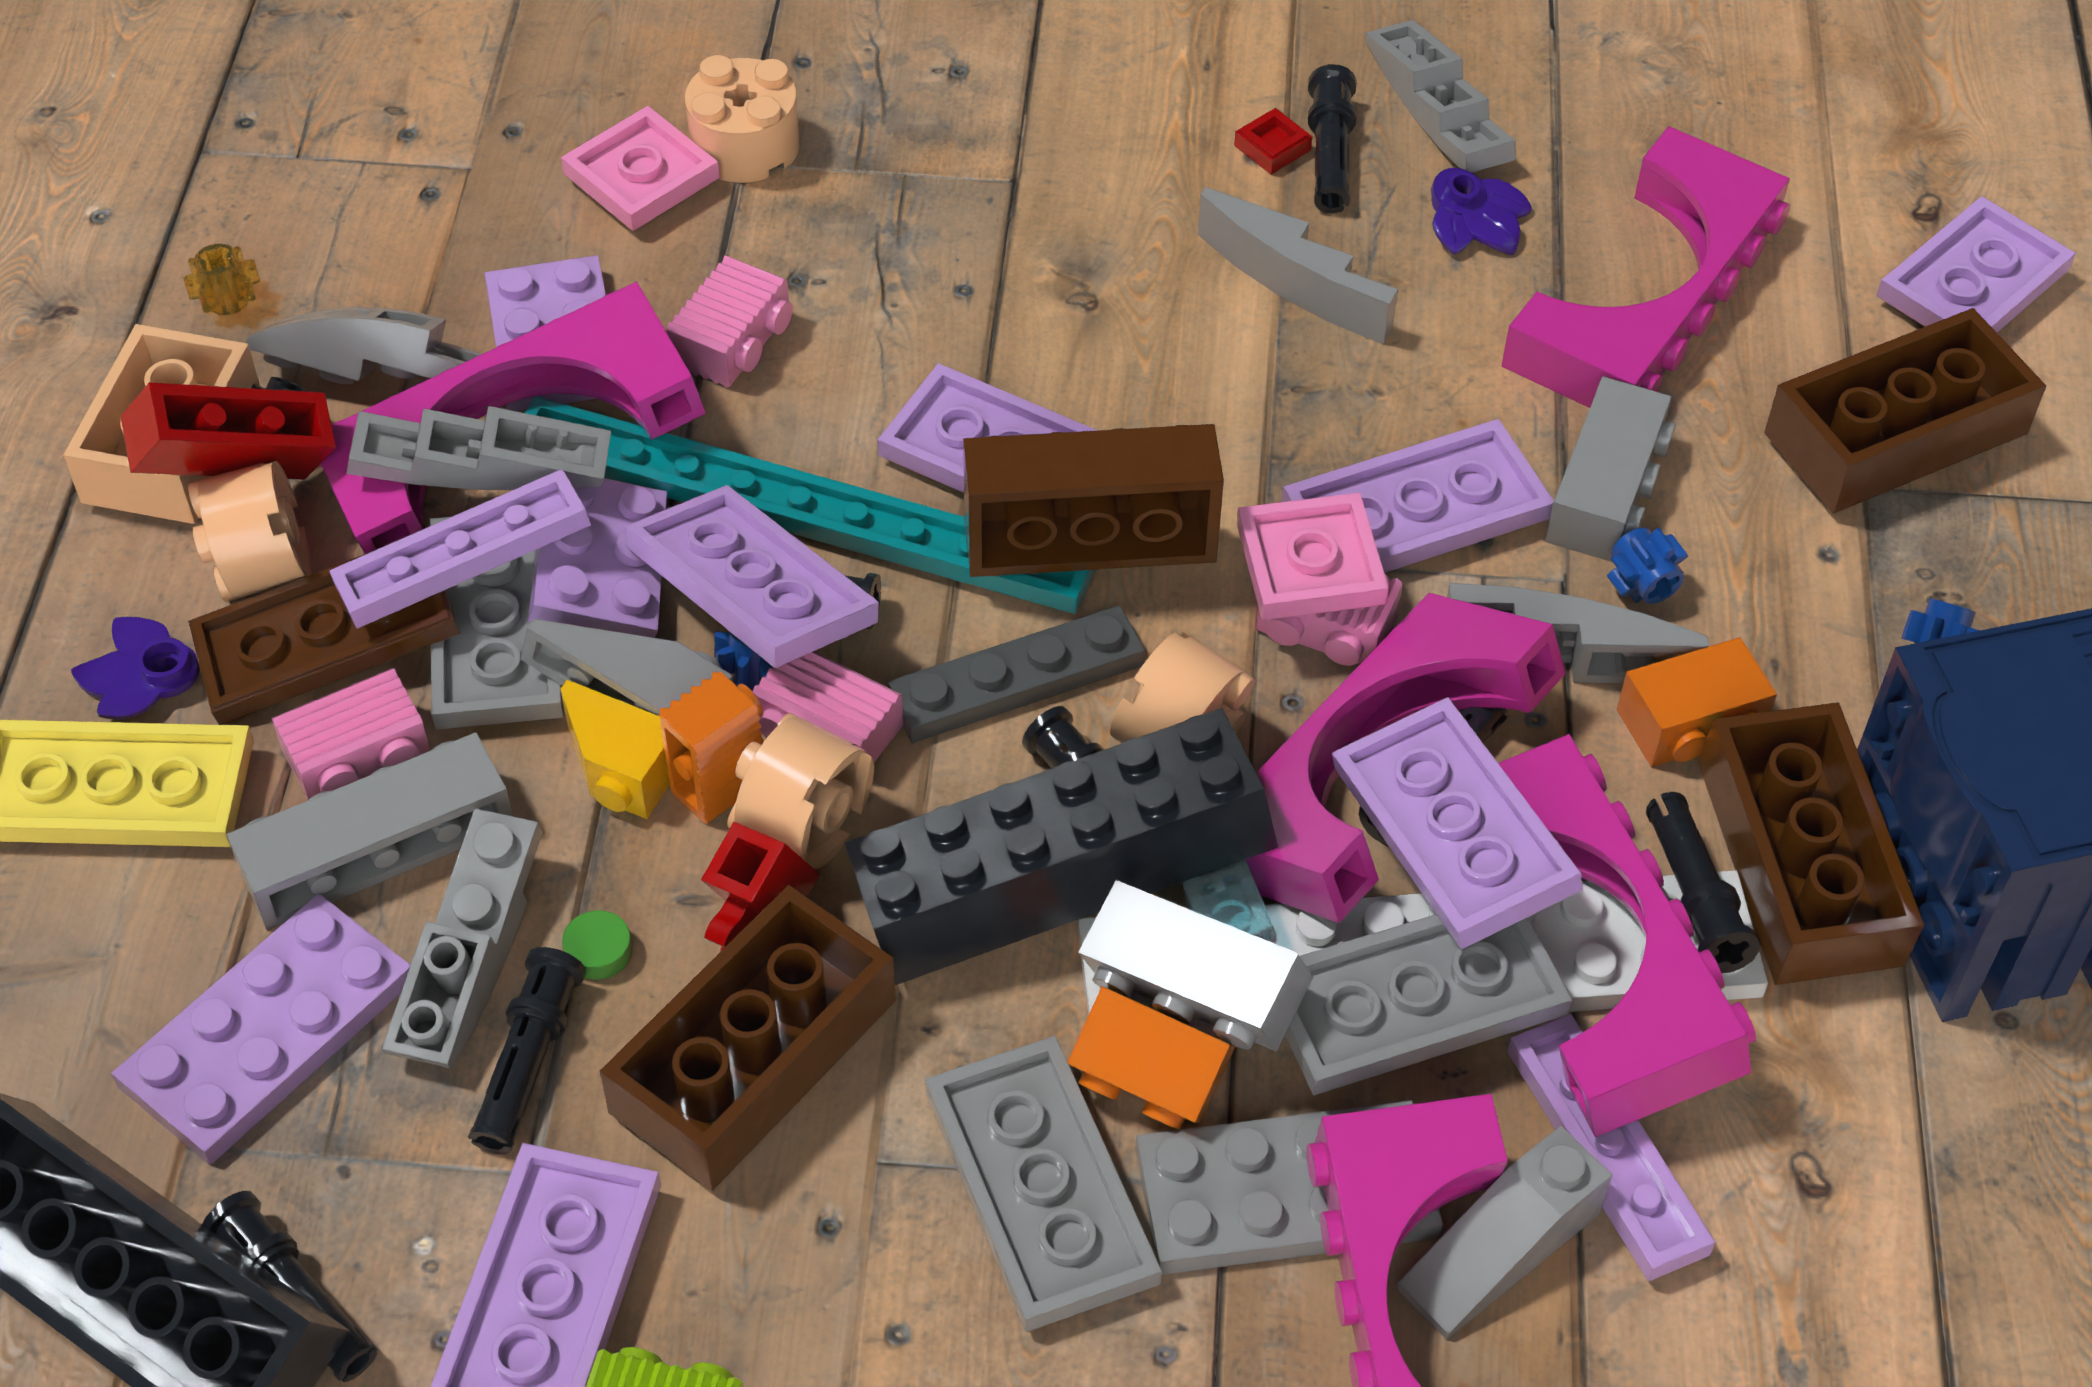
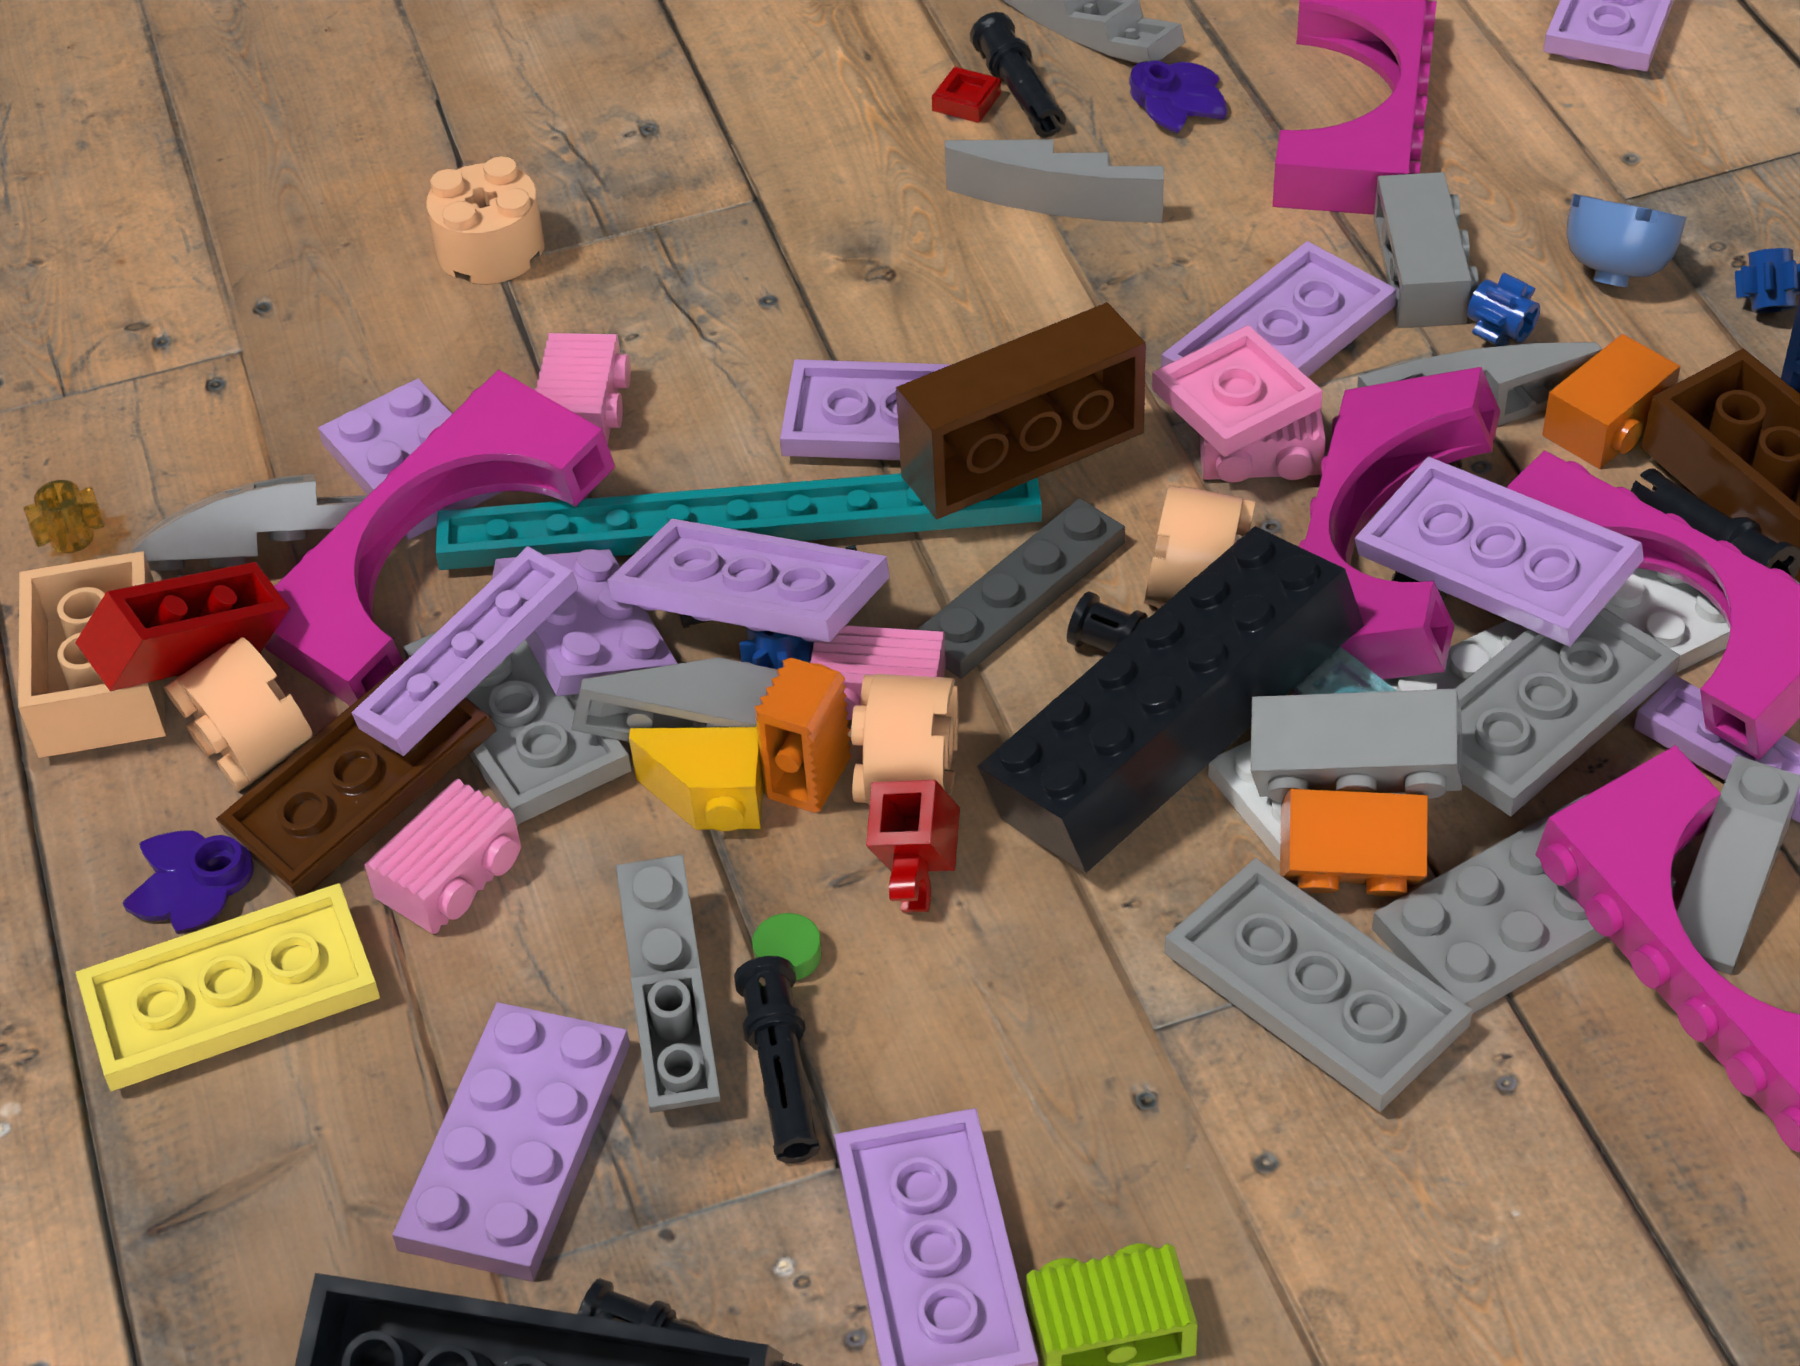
camera: 20 degrees left, 5 degrees down
light grey brick [226,732,512,930] -> none
light grey slope [346,406,611,490] -> none
bright pink plate [561,106,720,231] -> none
reddish brown brick [600,885,896,1191] -> none
reddish brown brick [1764,308,2046,514] -> none
none -> medium blue cylinder [1566,194,1686,287]

